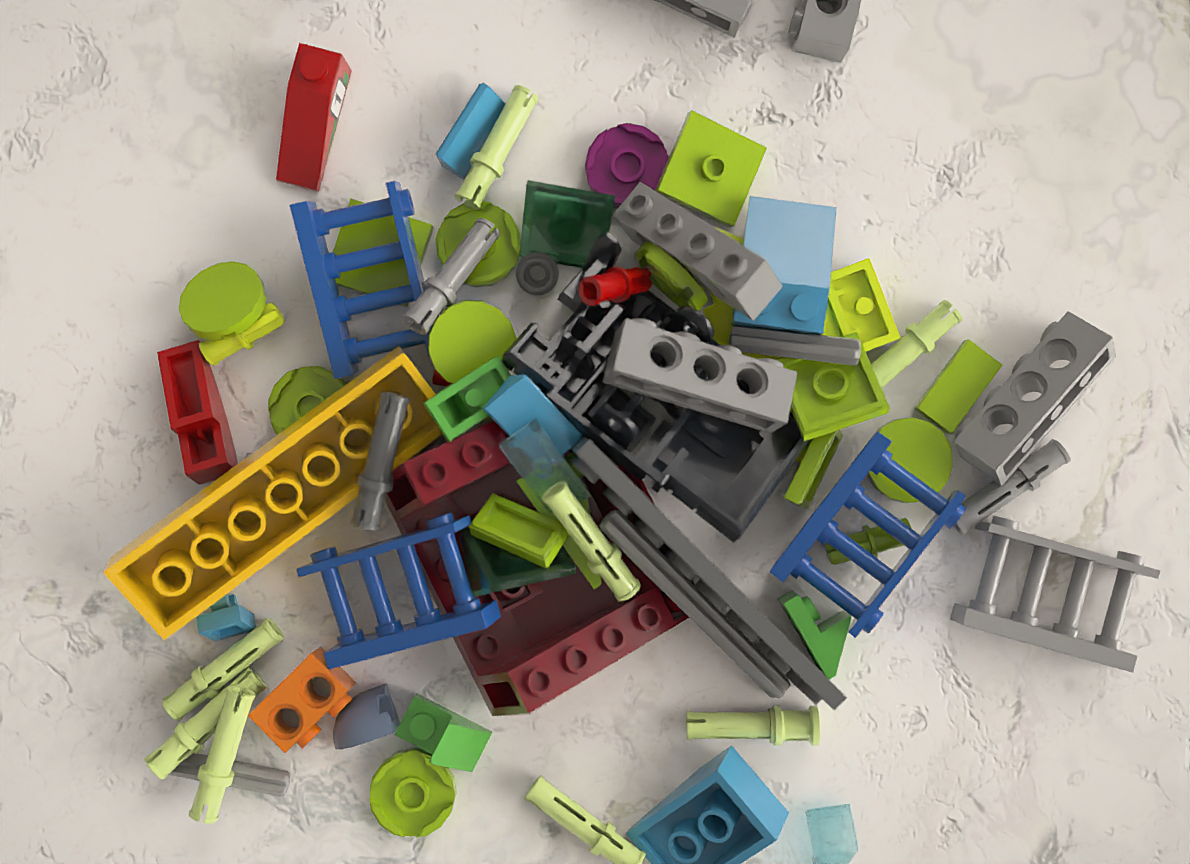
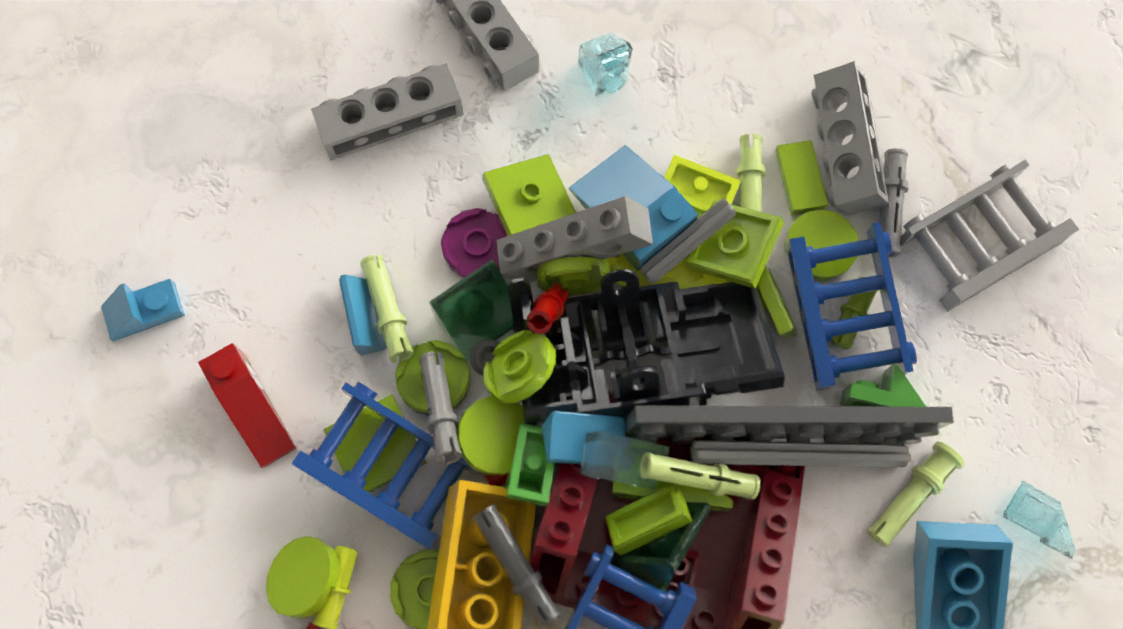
camera: 45 degrees left, 15 degrees down
light grey brick [603,318,797,433] -> none
none -> lime tile [483,330,556,403]
none -> clear light blue slope [578,32,633,96]

